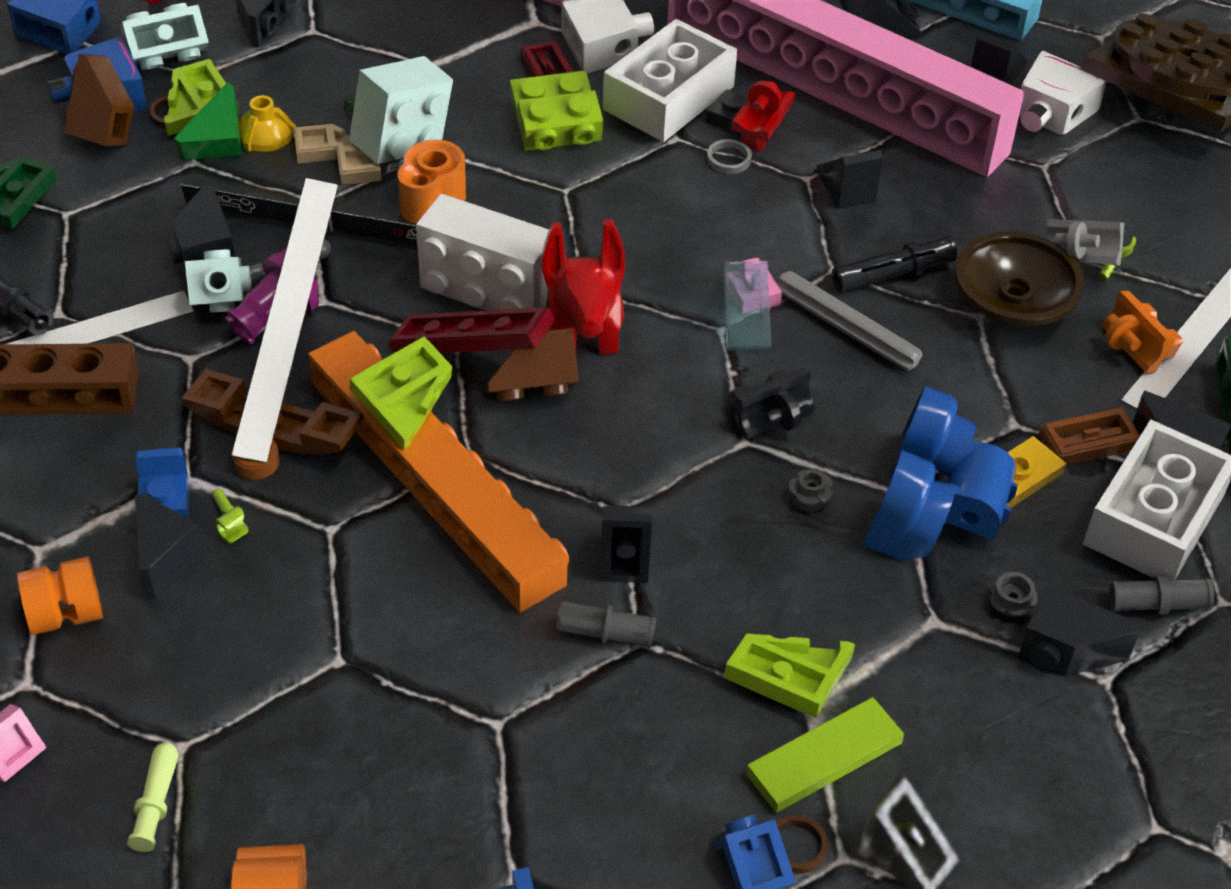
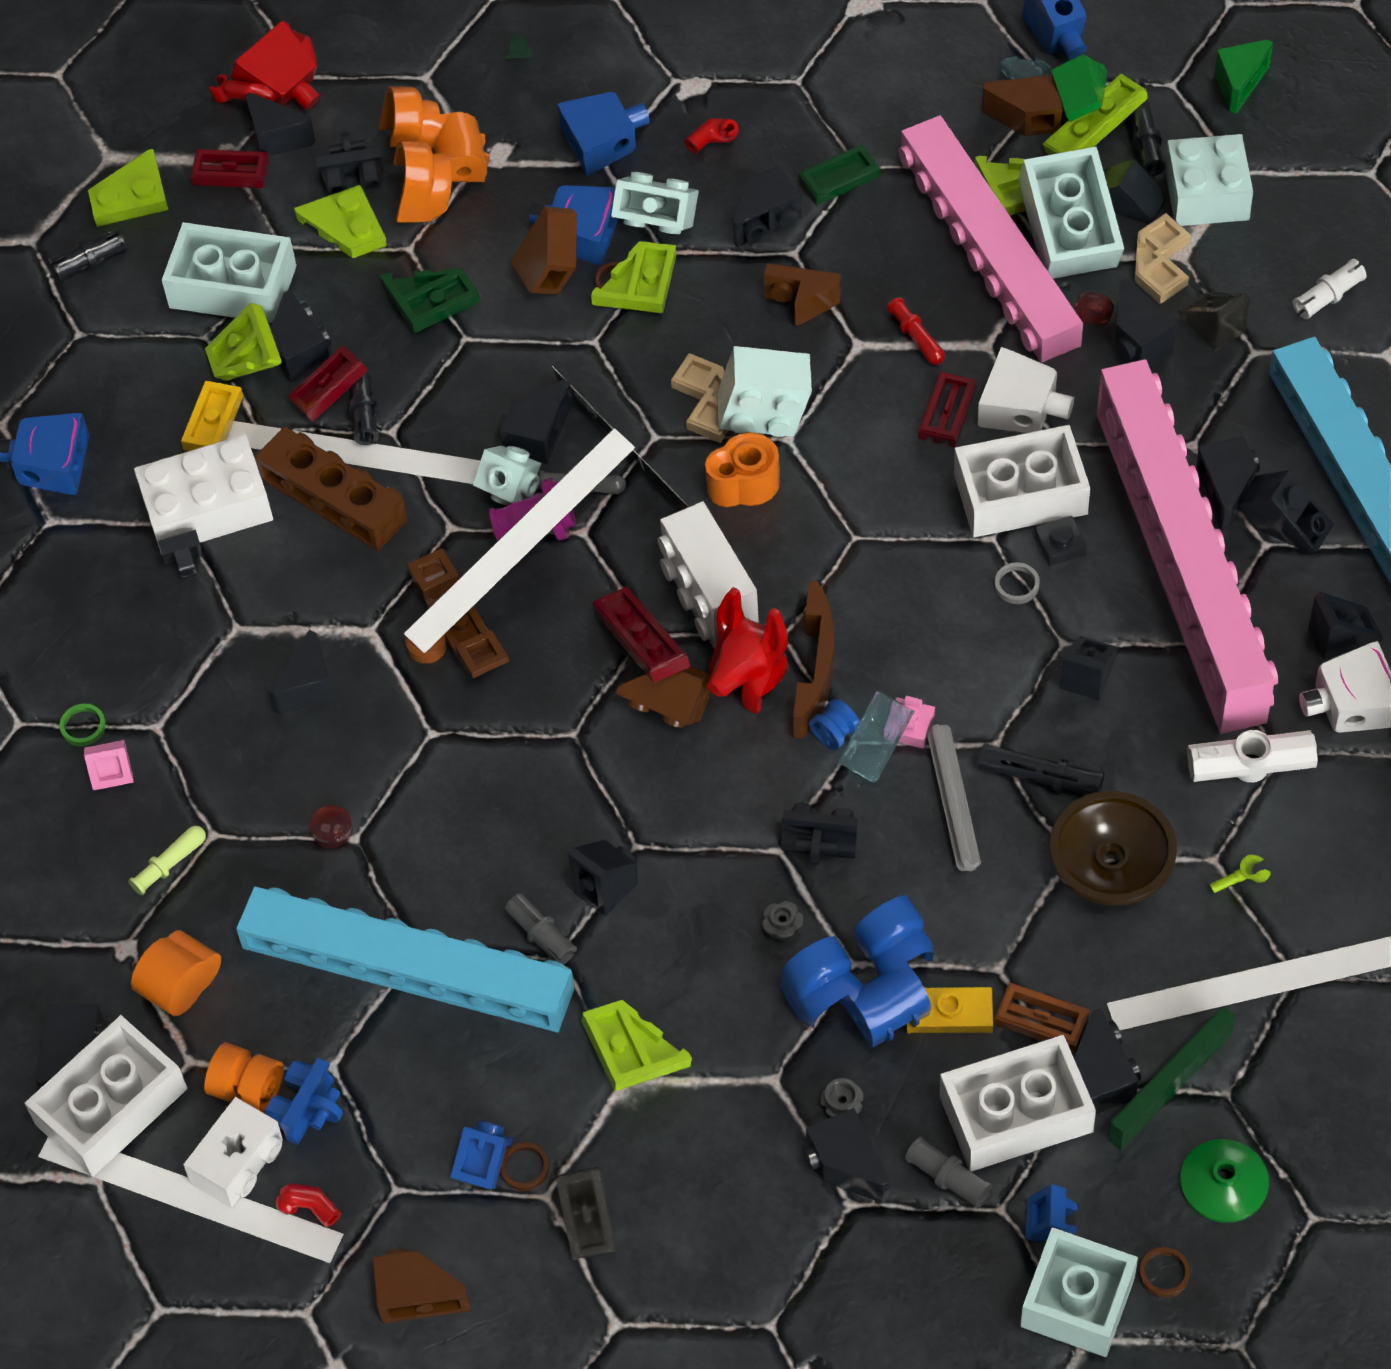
camera: 45 degrees right, 10 degrees up
orange wheel [17,556,103,635] -> none
blue bracket [135,448,189,519] -> none
green slope [174,82,242,160] -> none
lime hand [212,488,249,544] -> none
yellow piece [239,95,296,152] -> none
orange brick [308,331,569,613] -> none
lime wing [349,336,452,450] -> none
lime plate [510,70,604,151] -> none
red hips [731,80,795,152] -> none
lime tile [746,697,904,813] -> none
light grey hips [1047,219,1125,266] -> none
orange hips [1101,291,1183,373] -> none
none -> medium azure brick [236,886,574,1033]
none -> clear red tile [310,805,353,848]
none -> reddish brown slope [764,263,841,326]
none -> reddish brown slope [793,580,835,739]
none -> blue wheel [809,699,861,750]
none -> red piece [887,297,945,365]
none -> white piece [1187,730,1318,782]

